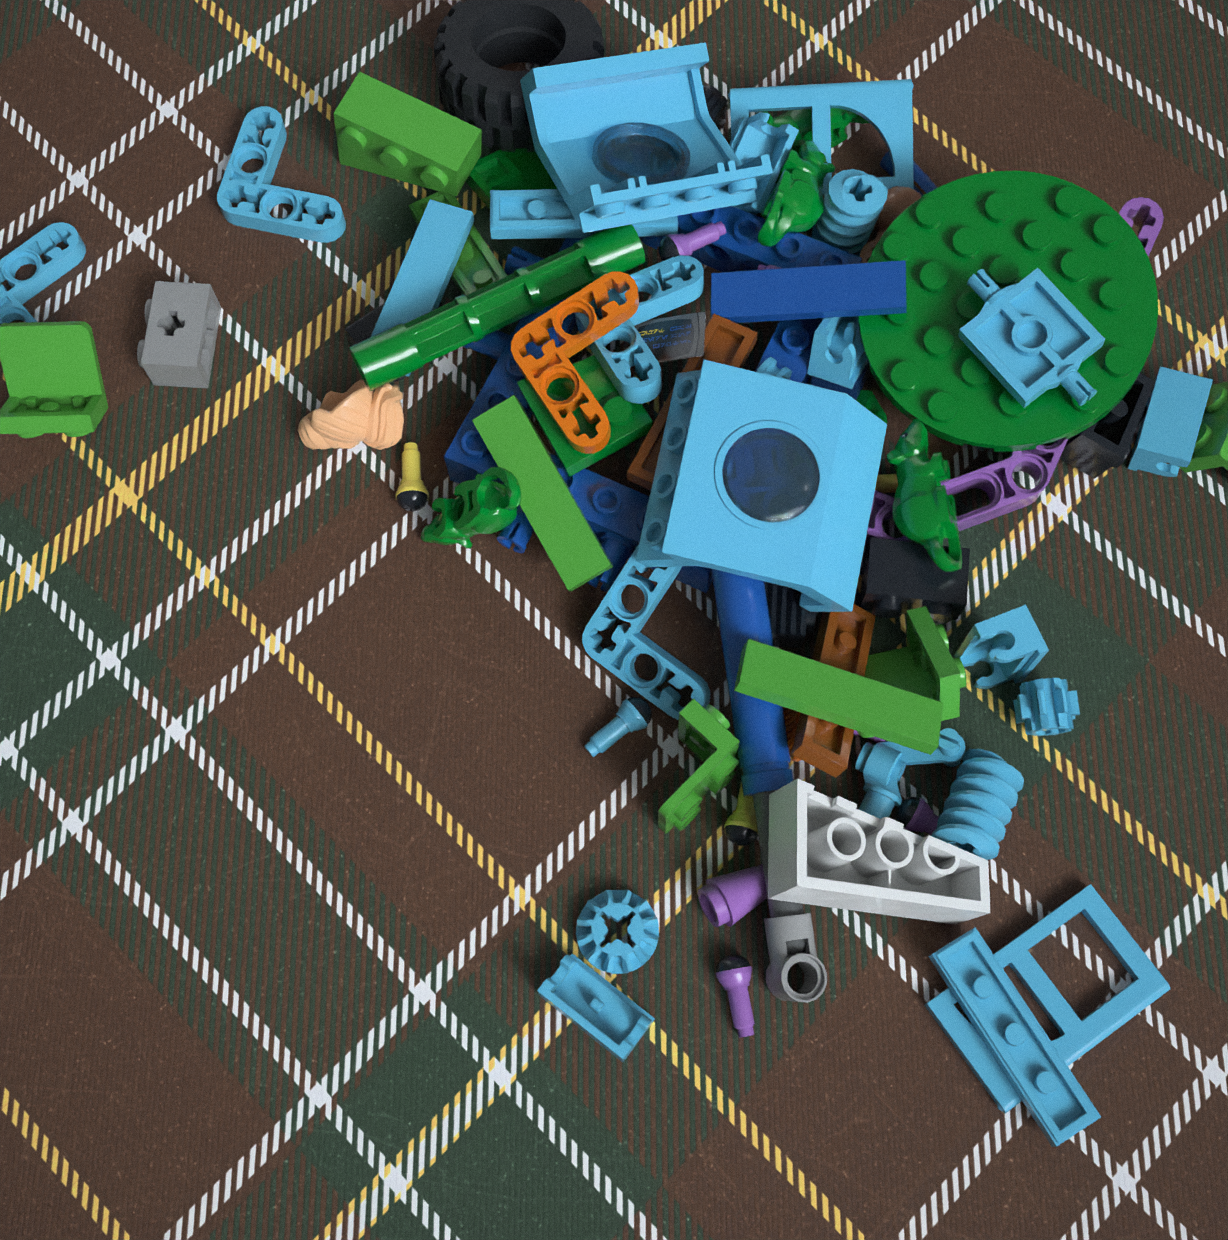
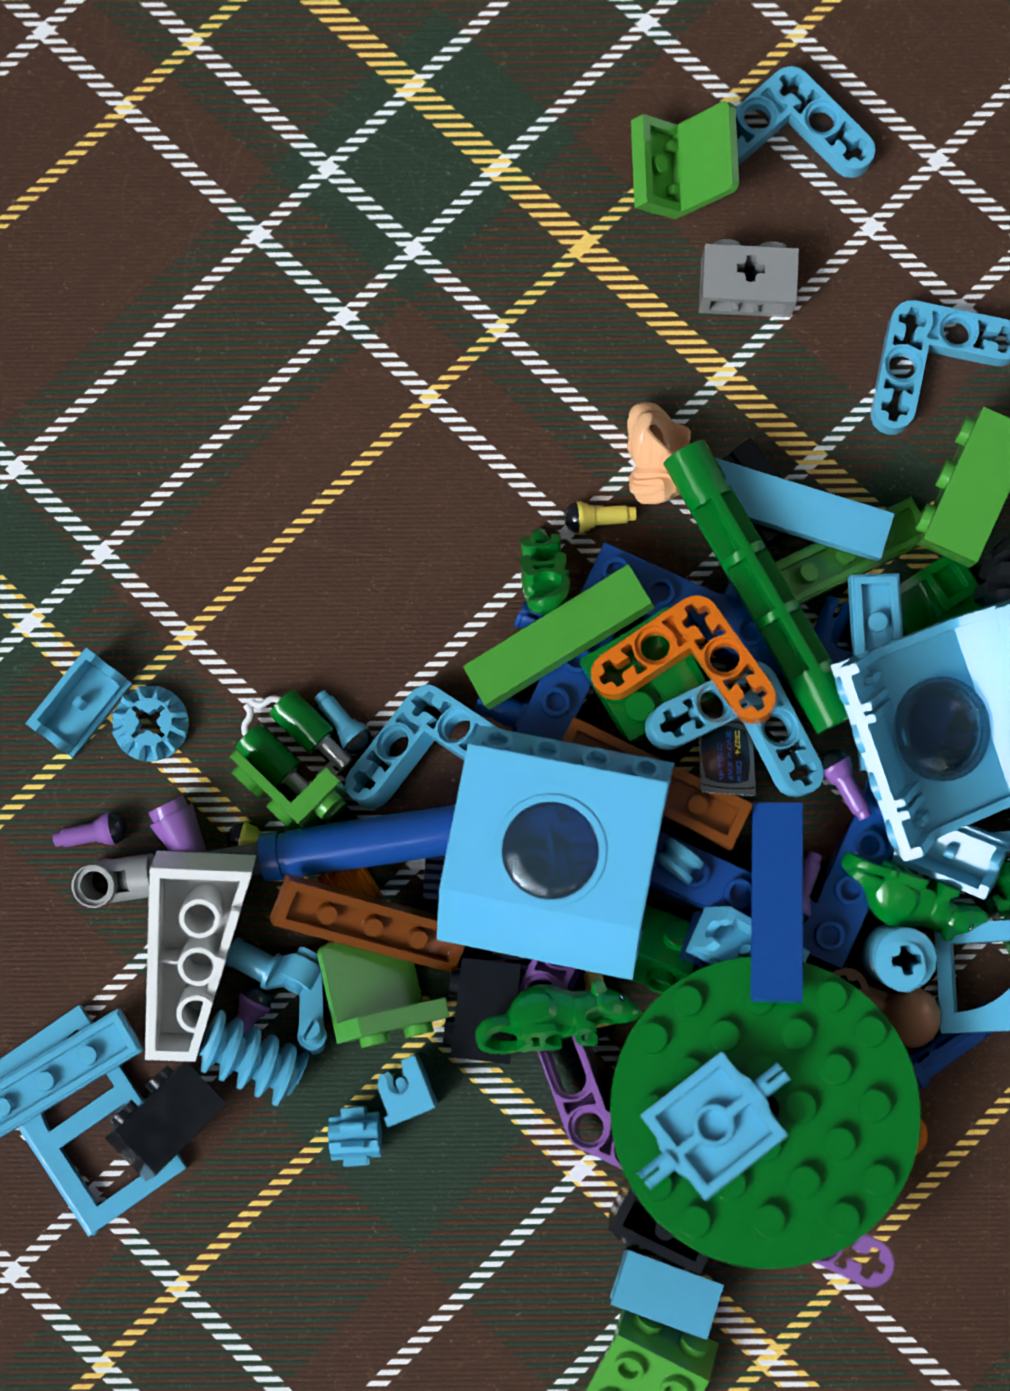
camera: 90 degrees right, 10 degrees up
bright green tile [734,639,943,755] -> none
none -> black brick [105,1061,226,1181]
none -> green piece [235,689,352,796]

